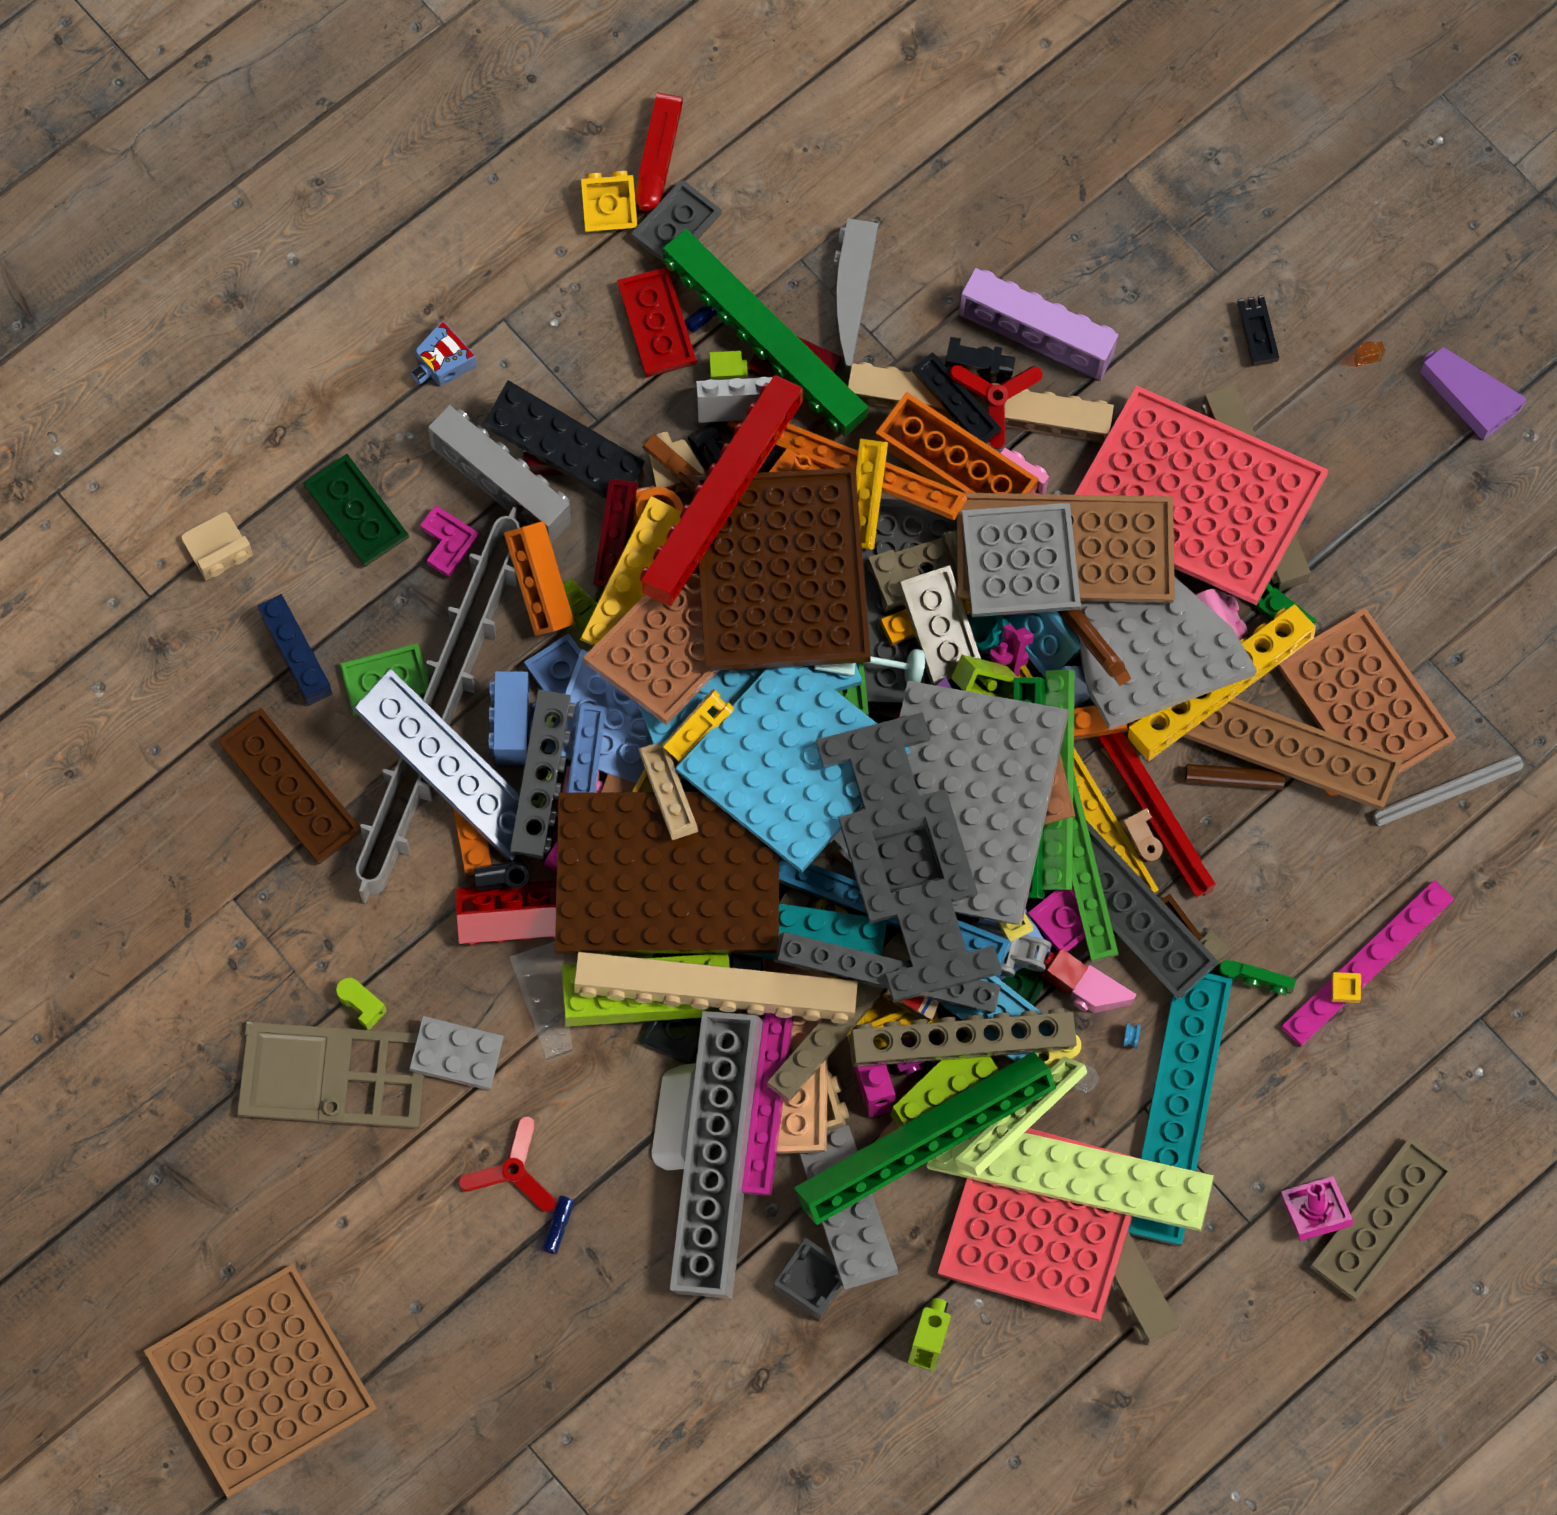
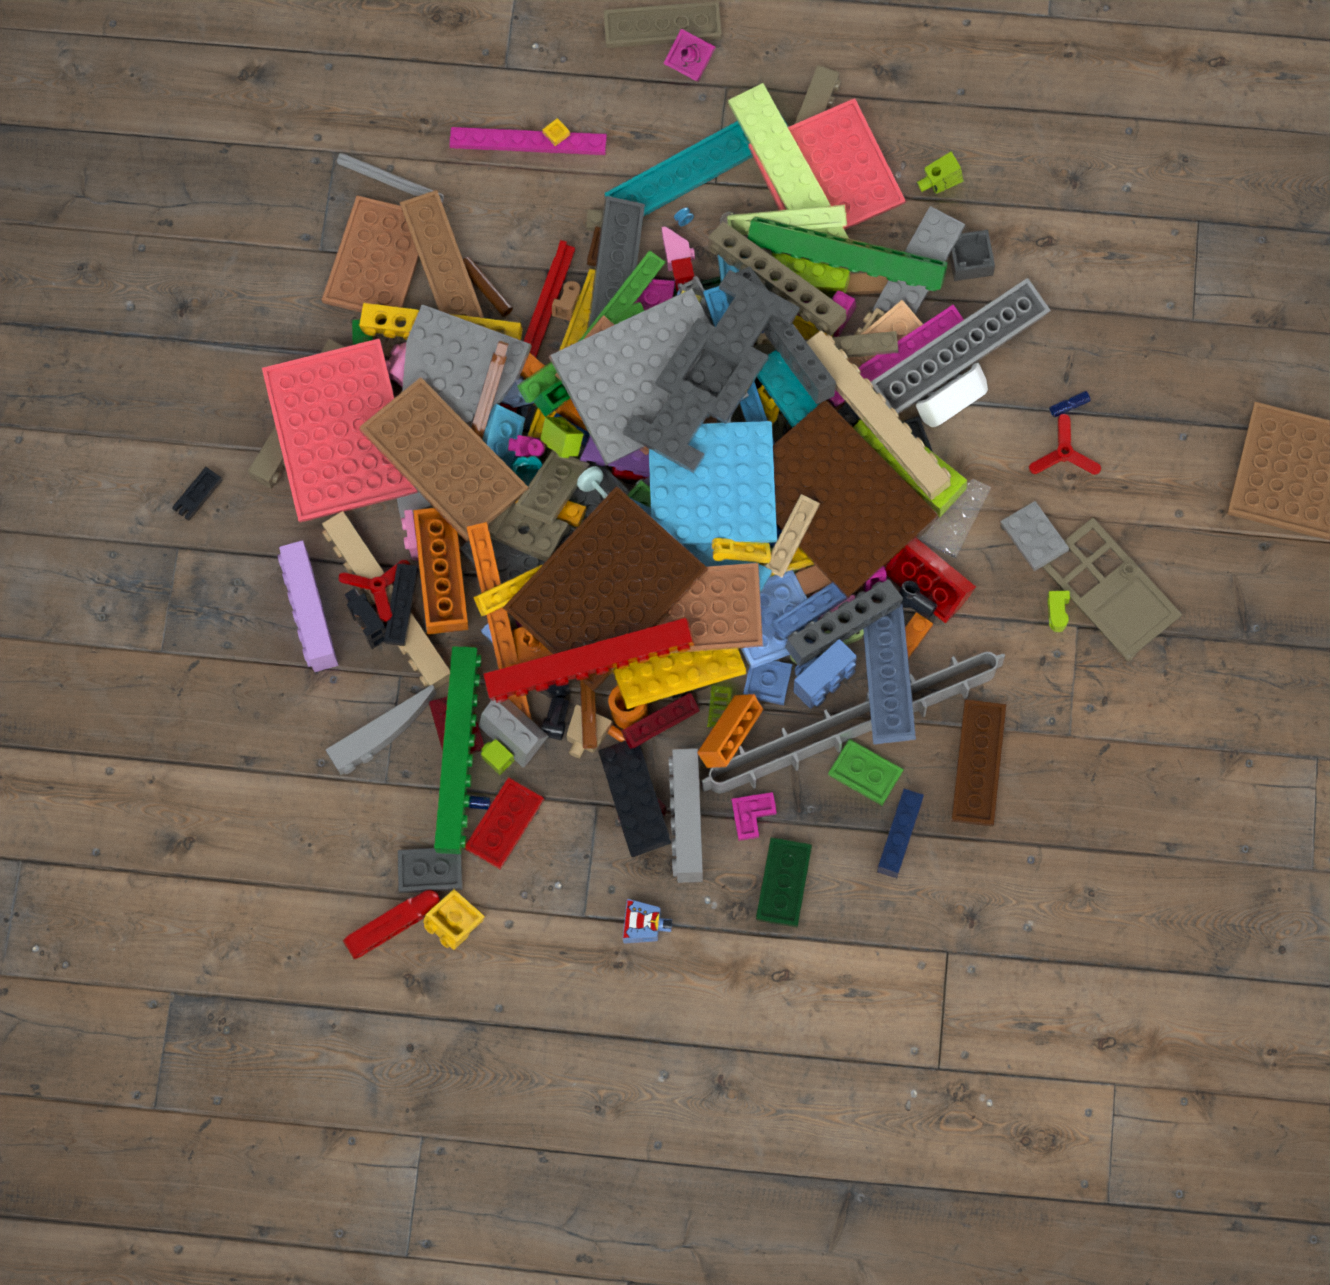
camera: 125 degrees left, 0 degrees up
tan bracket [182,512,253,581] -> none
light grey plate [961,503,1081,617] -> none
green hinge [1218,959,1296,996] -> none
clear orange plate [1353,341,1385,367] -> none
medium lavender slope [1420,347,1527,441] -> none

